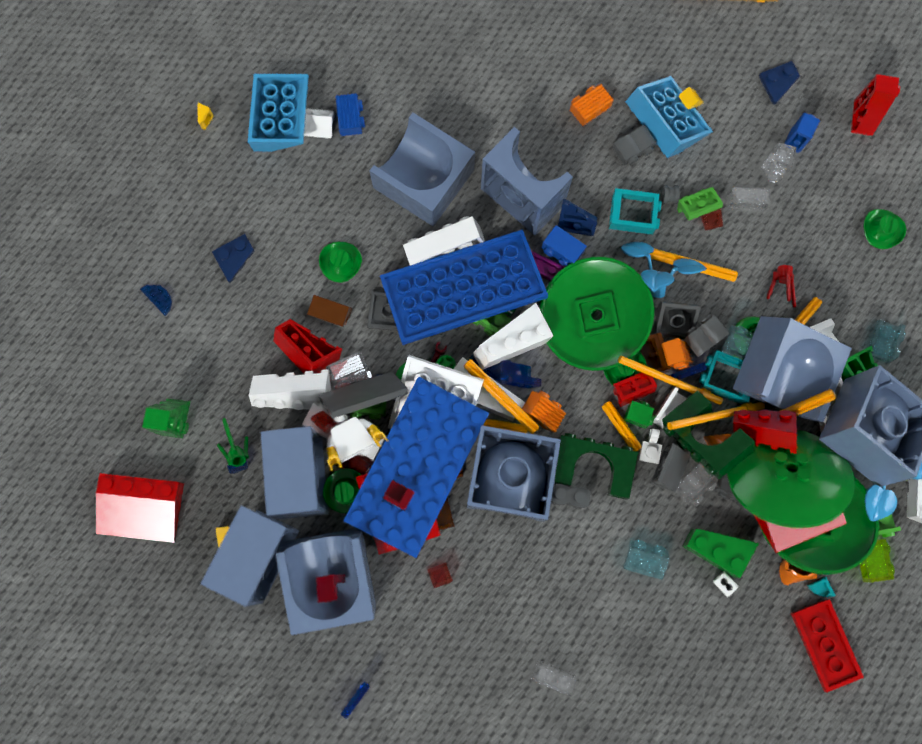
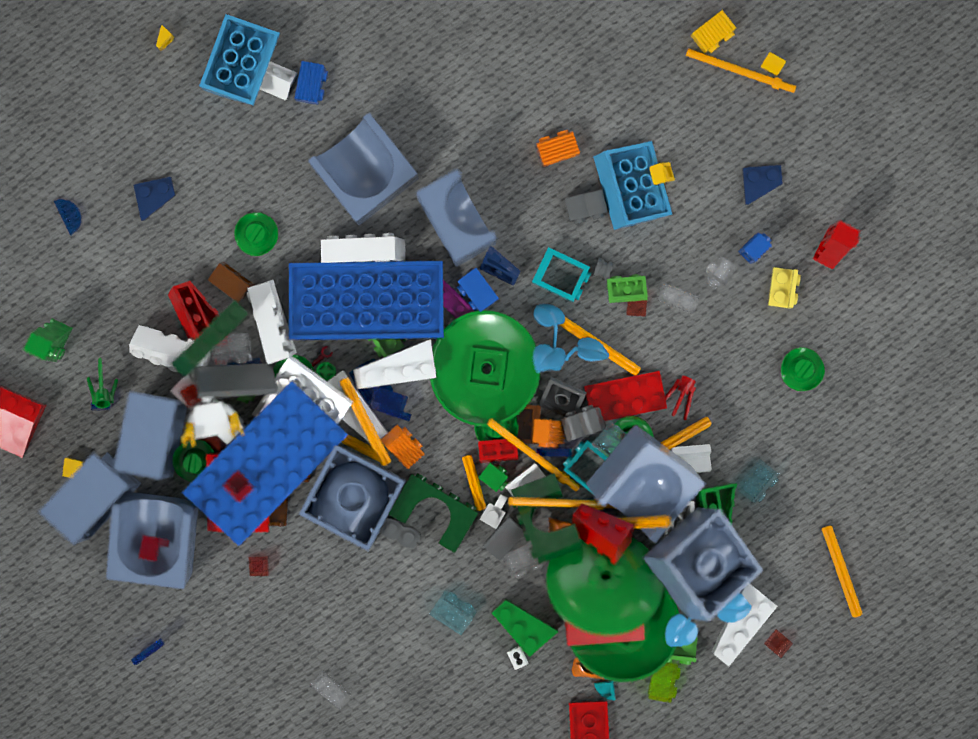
camera: 15 degrees right, 10 degrees up
none -> dark green arch [171,300,248,378]
none -> white wedge [247,280,297,364]
none -> red plate [584,371,667,421]
none -> light yellow bracket [768,267,800,309]

